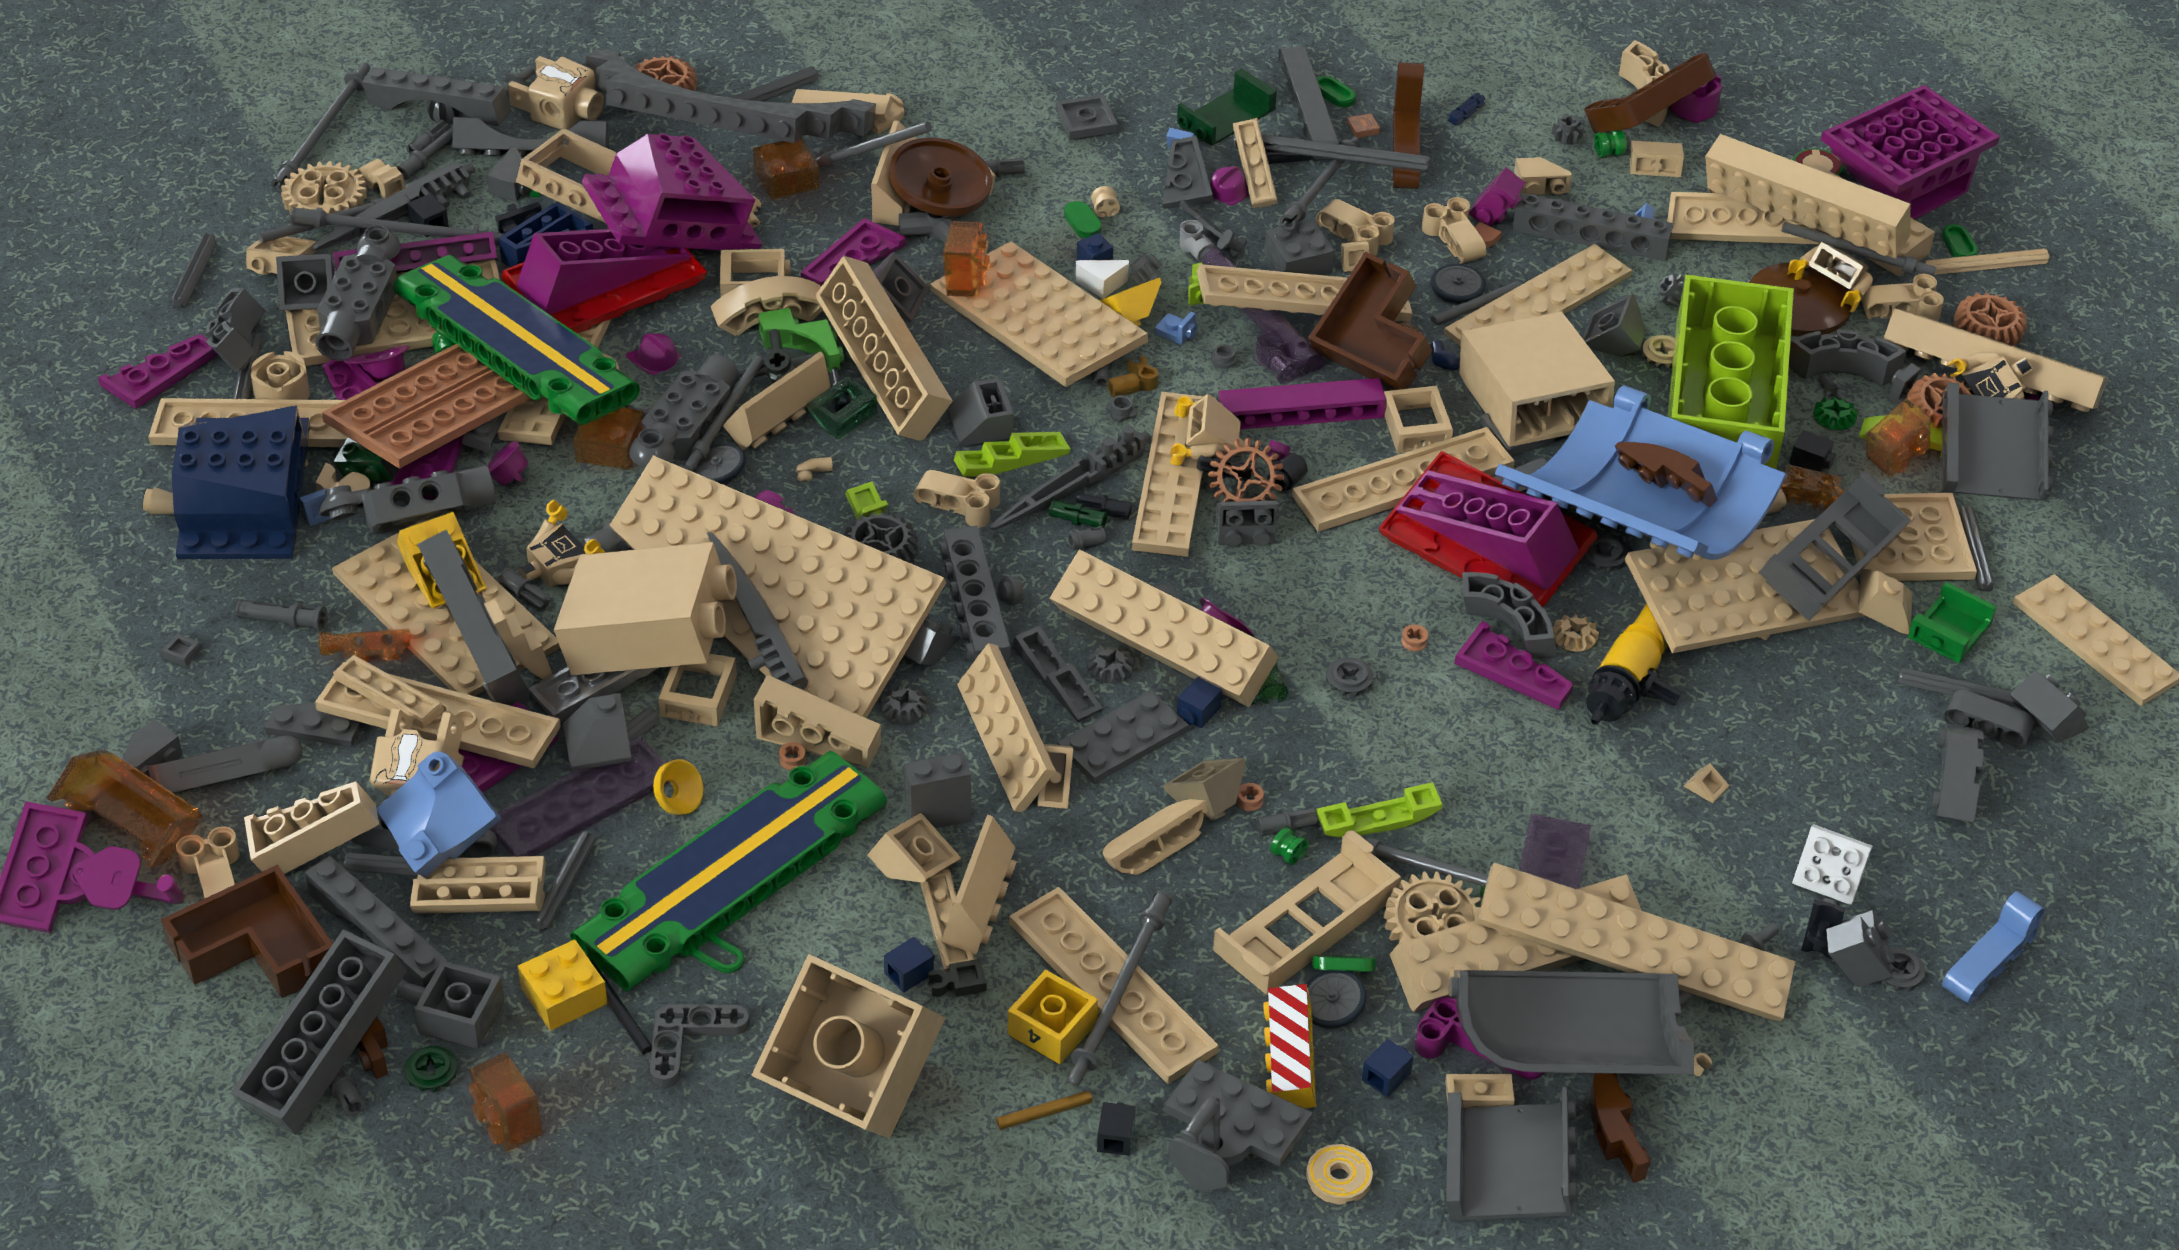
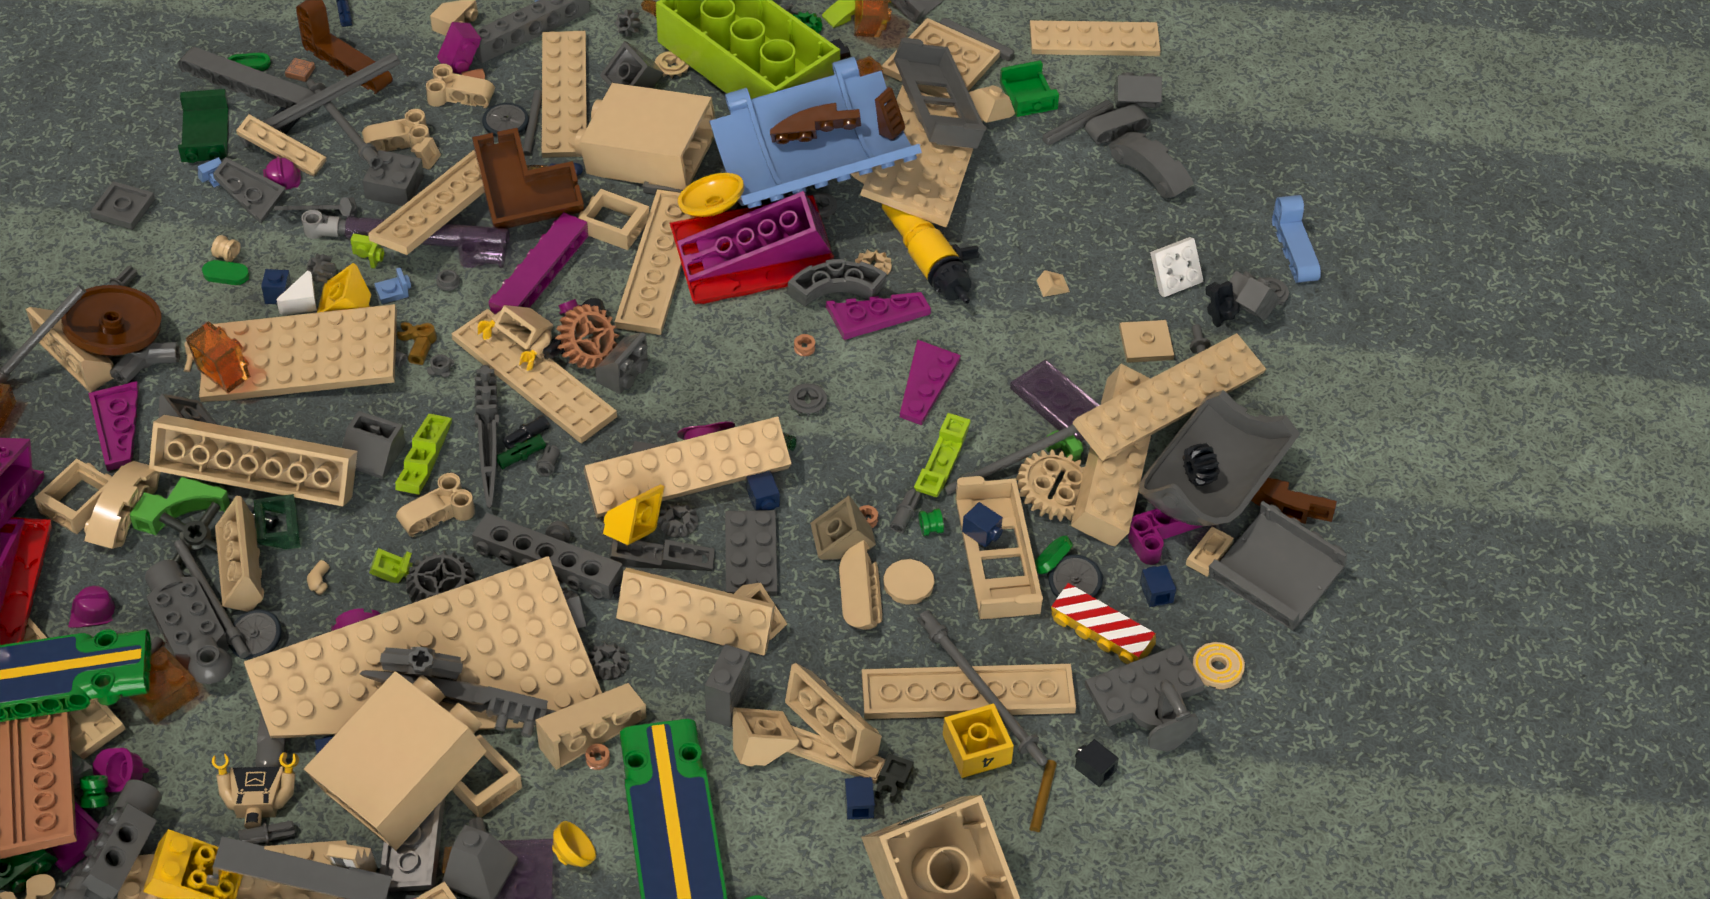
camera: 55 degrees left, 5 degrees up
none -> green wheel [80,775,109,808]
none -> dark grey piece [380,646,463,680]
none -> yellow slope [603,484,664,545]
none -> yellow dish [677,173,745,217]
none -> reddish brown slope [875,87,905,140]
none -> tan tile [883,559,934,605]
none -> magenta wing [900,340,961,425]
none -> dark blue brick [962,502,1003,548]
none -> tan plate [1119,320,1174,363]
none -> black gear [1182,443,1220,486]

